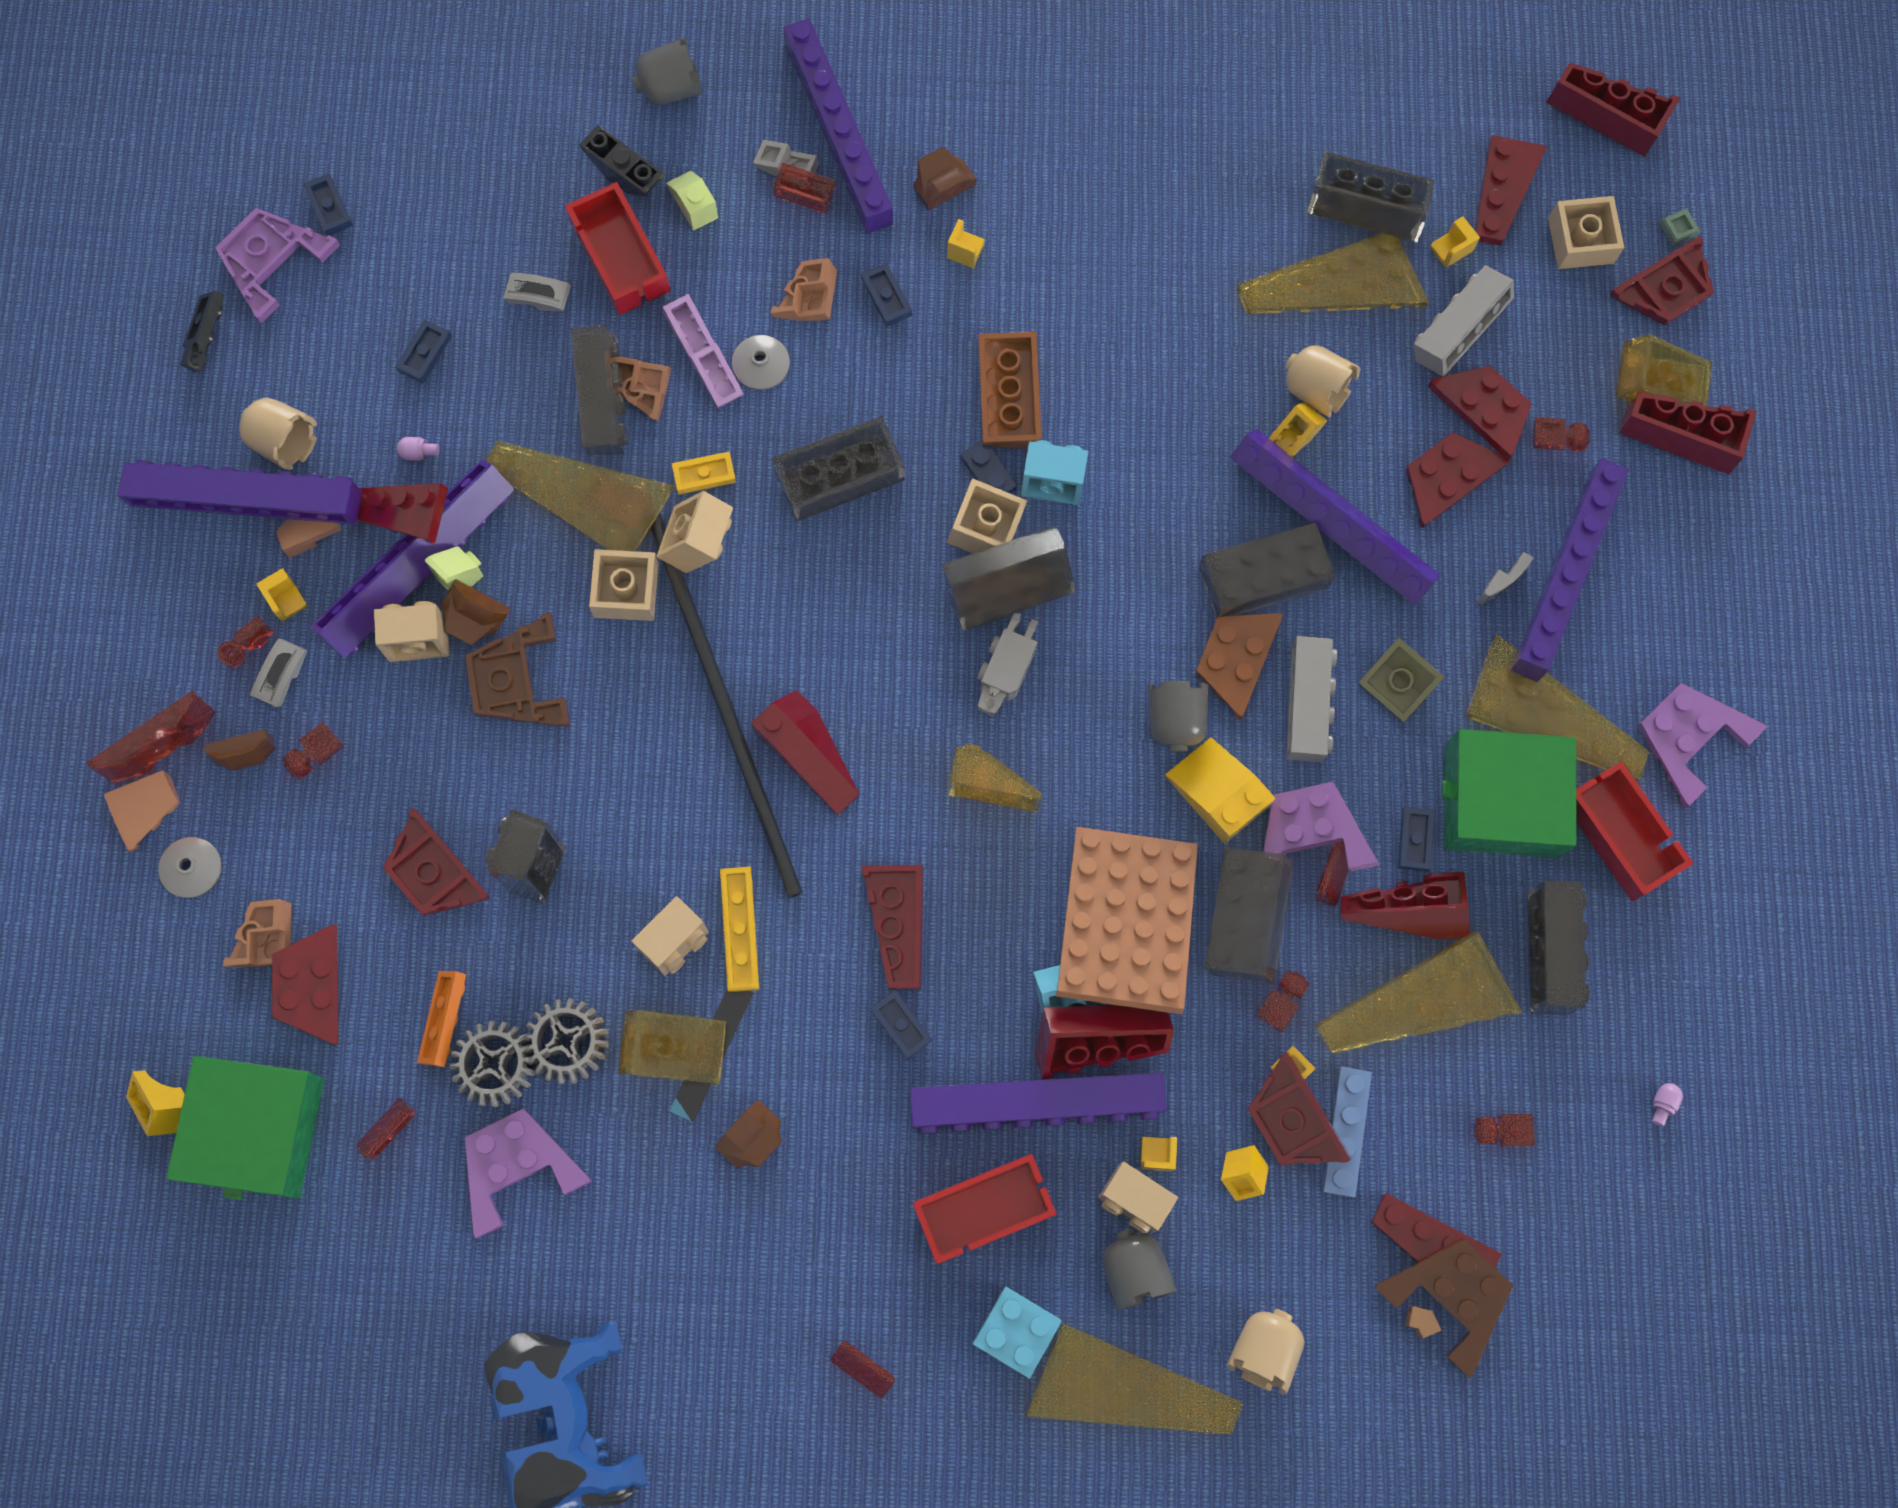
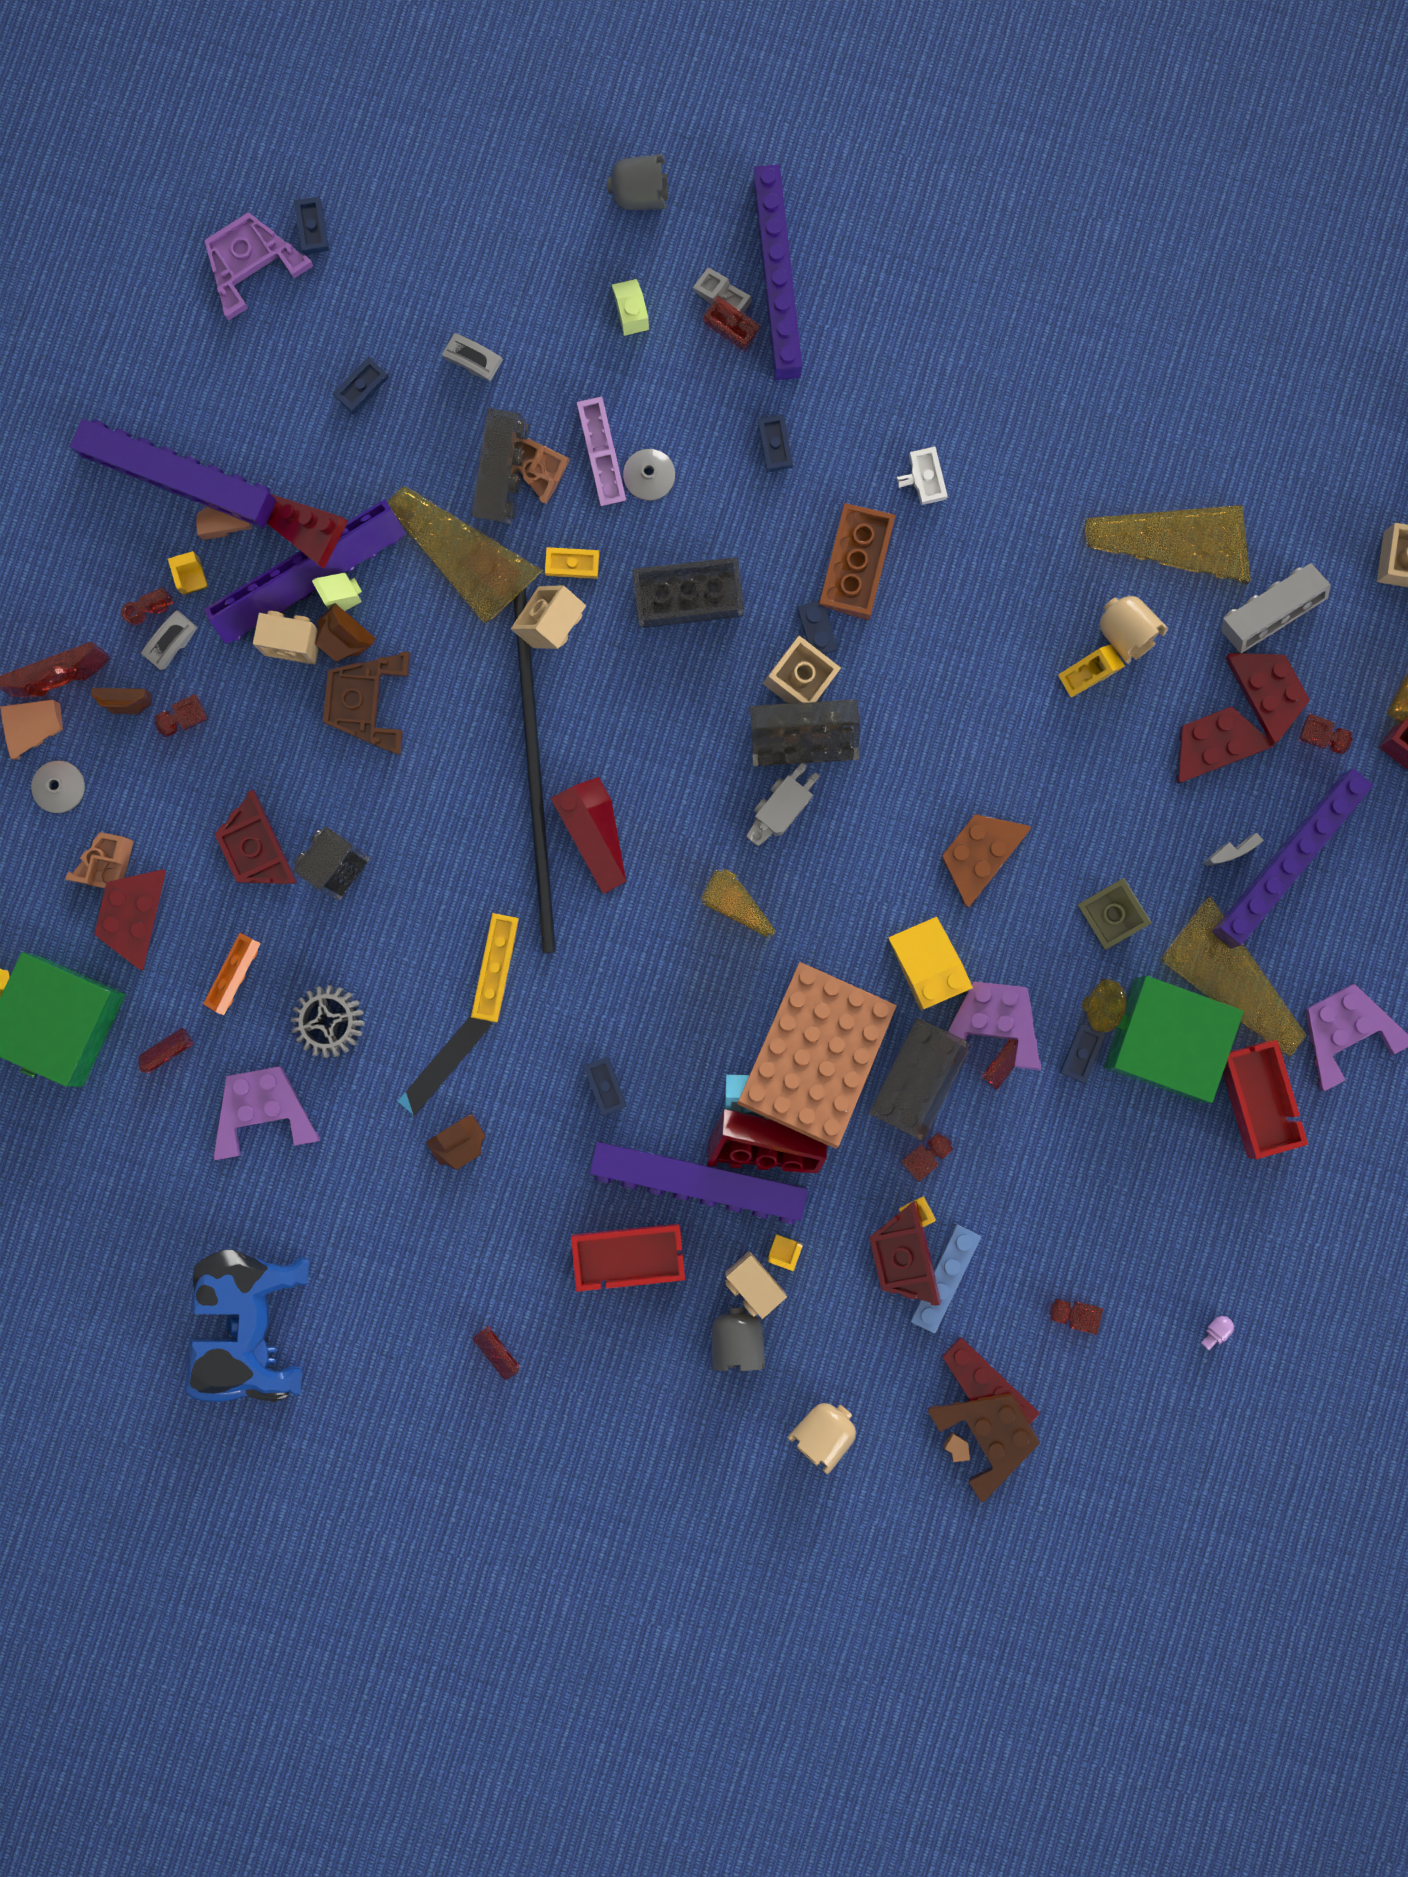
camera: 15 degrees right, 10 degrees up
black hinge [180,291,224,373] -> none
tan cylinder [239,397,317,470] -> none
lavender cylinder [397,437,440,461] -> none
light grey gear [450,1021,537,1107] -> none
red piece [565,182,671,315] -> none
black slope [579,125,664,196] -> none
tan brick [589,549,659,621] -> none
clear yellow slope [618,1010,727,1084] -> none
tan brick [632,896,709,976] -> none
nougat slope [771,258,838,321] -> none
dark red wing [861,865,924,990] -> none
reddish brown slope [913,147,977,210] -> none
yellow panel [947,219,985,268] -> none
medium azure brick [972,1286,1062,1379] -> none
medium azure brick [1021,440,1088,505] -> none
clear yellow wing [1025,1324,1243,1434] -> none
dark grey cylinder [1148,681,1208,753] -> none
clear smoke brick [1198,522,1335,618] -> none
yellow panel [1221,1145,1269,1201] -> none
dark purple brick [1230,429,1441,605] -> none
light grey brick [1286,636,1337,763] -> none
clear smoke brick [1306,151,1434,242] -> none
clear yellow wing [1315,931,1522,1054] -> none
dark red wedge [1341,871,1470,940] -> none
yellow panel [1430,216,1480,268] -> none
dark red wing [1475,135,1547,246] -> none
clear smoke brick [1528,881,1590,1016] -> none
none -> white plate [896,447,948,505]
none -> clear yellow dish [1082,979,1126,1033]

